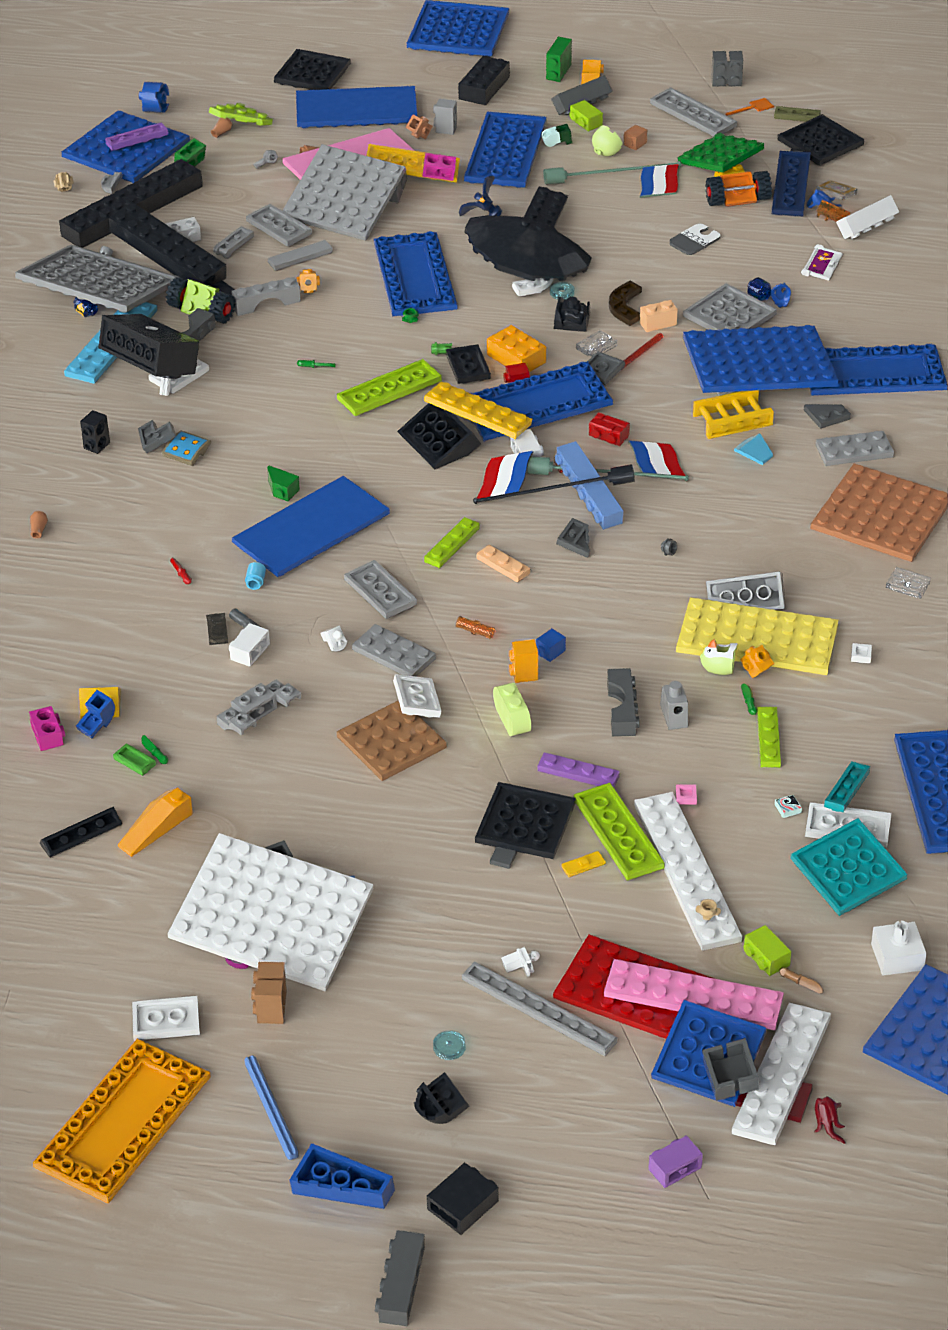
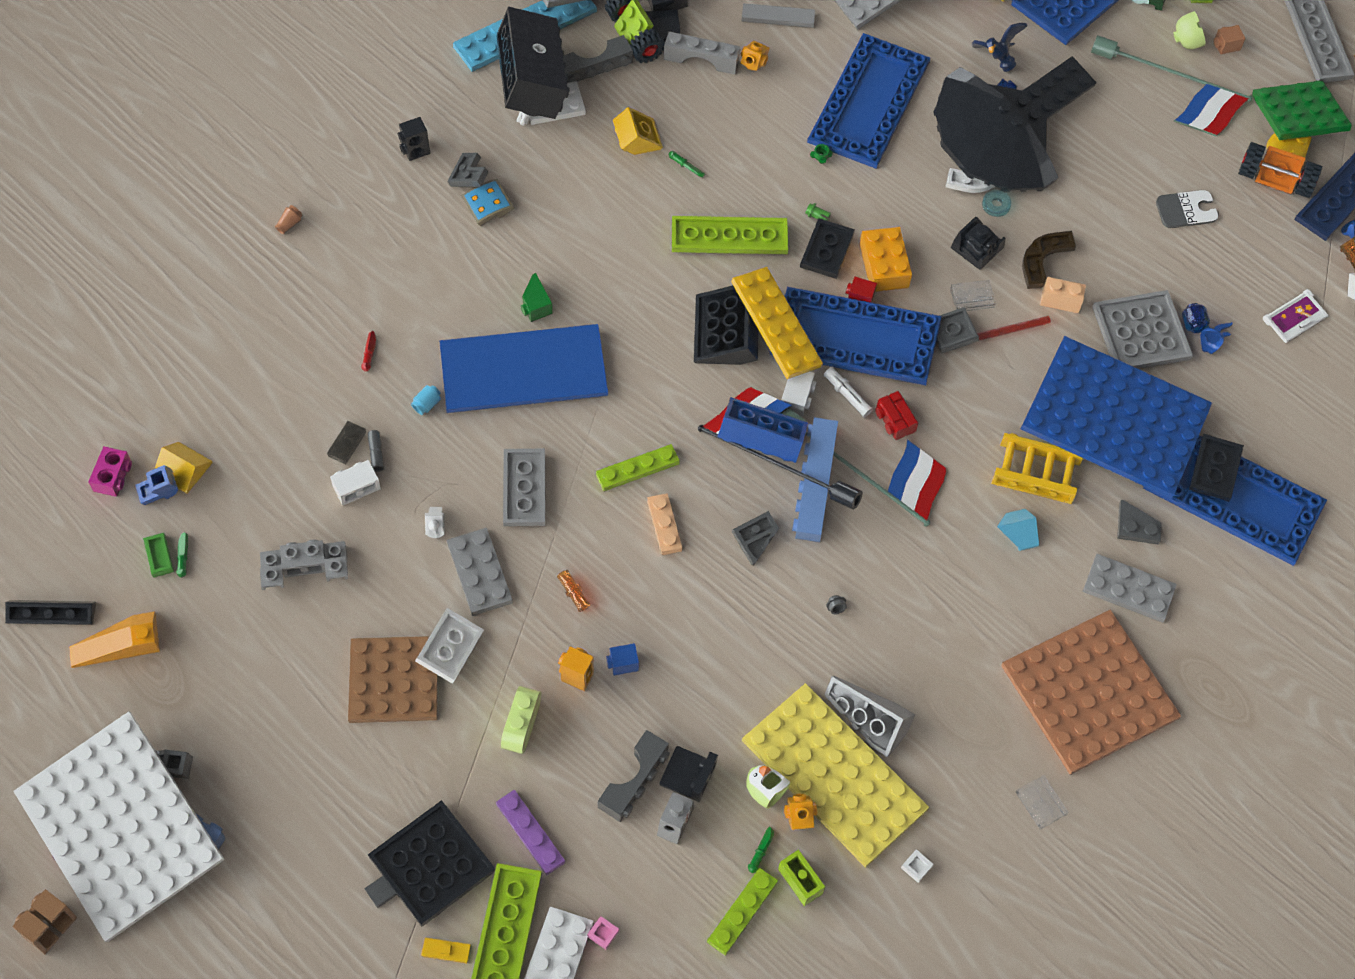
camera: 30 degrees right, 20 degrees up
none -> yellow slope [613,107,663,155]
none -> black bracket [659,746,718,802]
none -> blue slope [718,397,808,463]
none -> lime brick [778,849,825,907]
none -> white pin [824,367,873,418]
none -> black plate [1189,434,1244,502]

